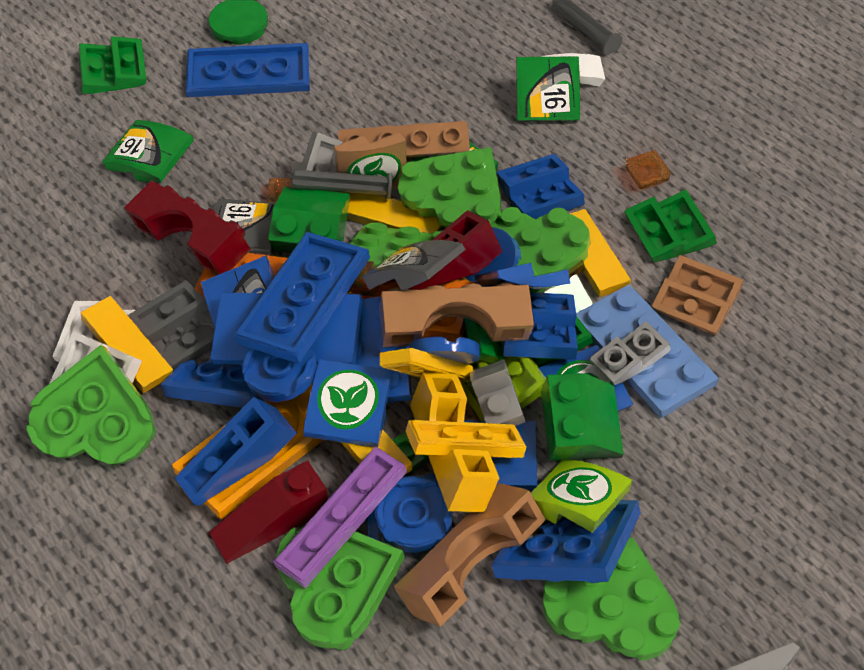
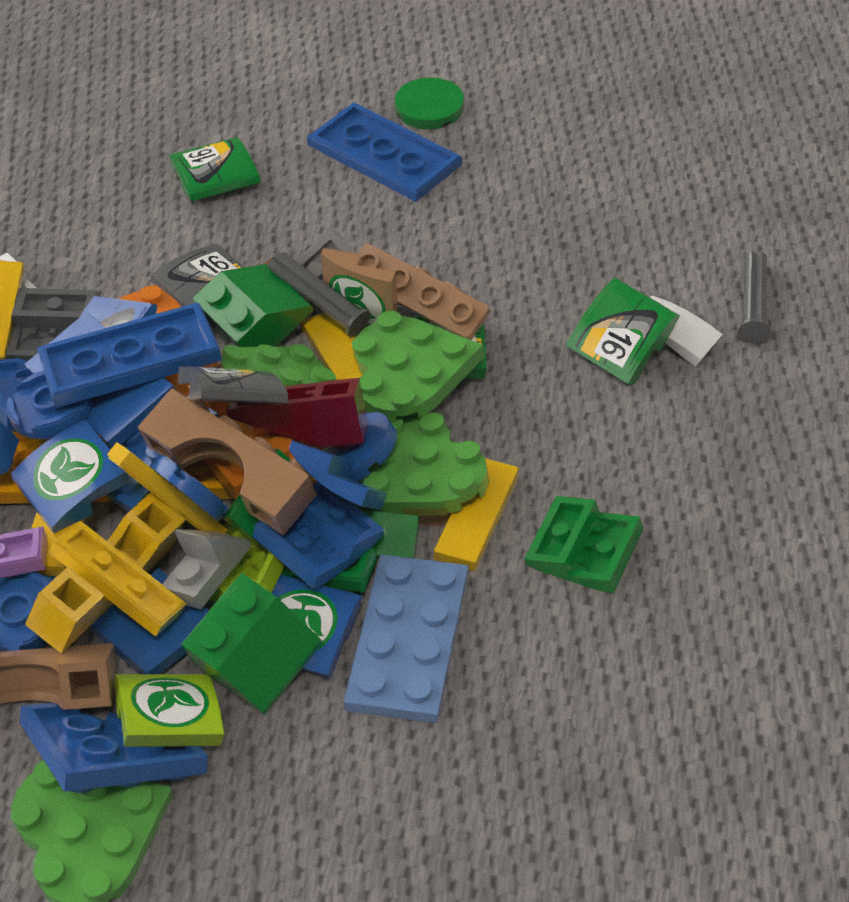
camera: 45 degrees right, 5 degrees down
green slope [78,36,147,94] -> none
dark red arch [124,180,251,275] -> none
blue slope [496,153,585,219] -> none
light grey slope [590,321,671,385] -> none
clear orange plate [625,150,671,190] -> none
medium nougat slope [651,255,744,336] -> none

